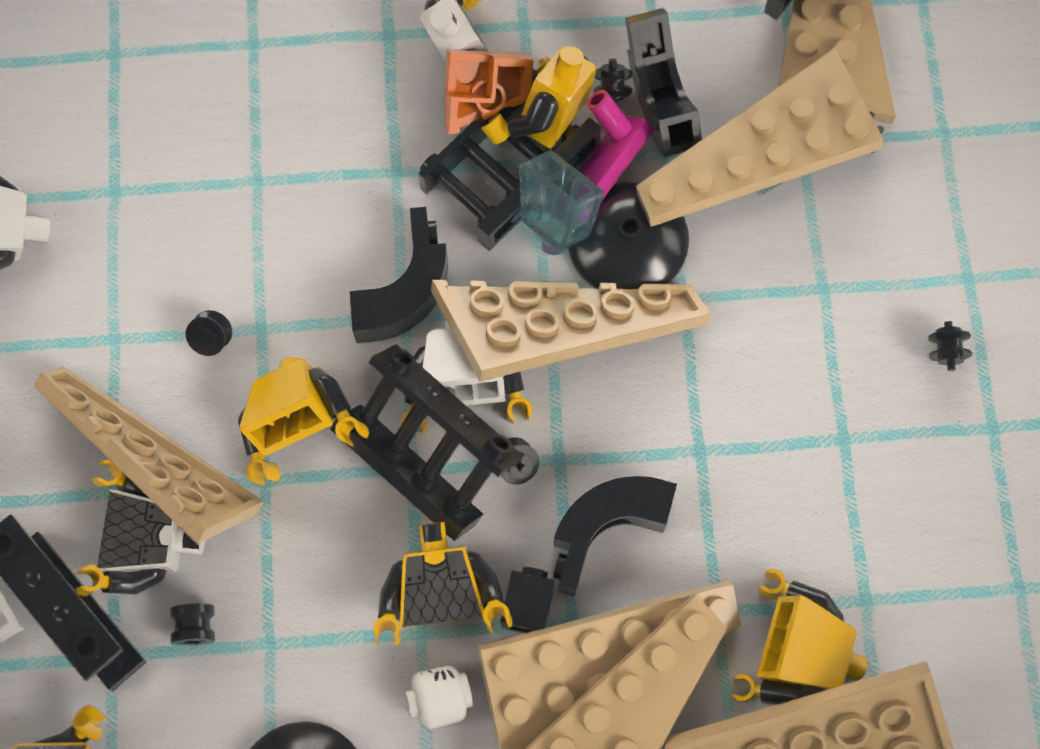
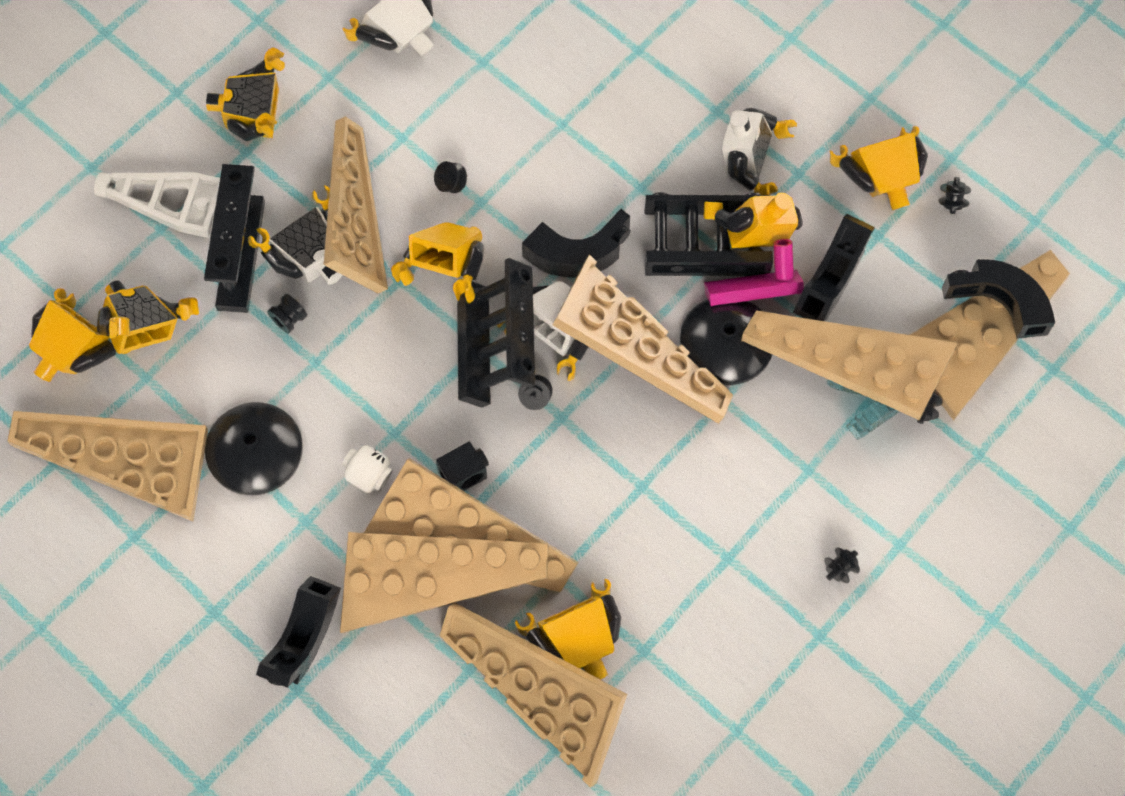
camera: 45 degrees right, 5 degrees down
torso [373,522,512,646] -> none
orange slope [445,50,534,134] -> none
clear light blue torso [519,150,604,255] -> none
black arch [553,476,677,596] -> none
black wheel [593,58,633,104] -> none
none -> clear light blue beam [846,402,899,440]

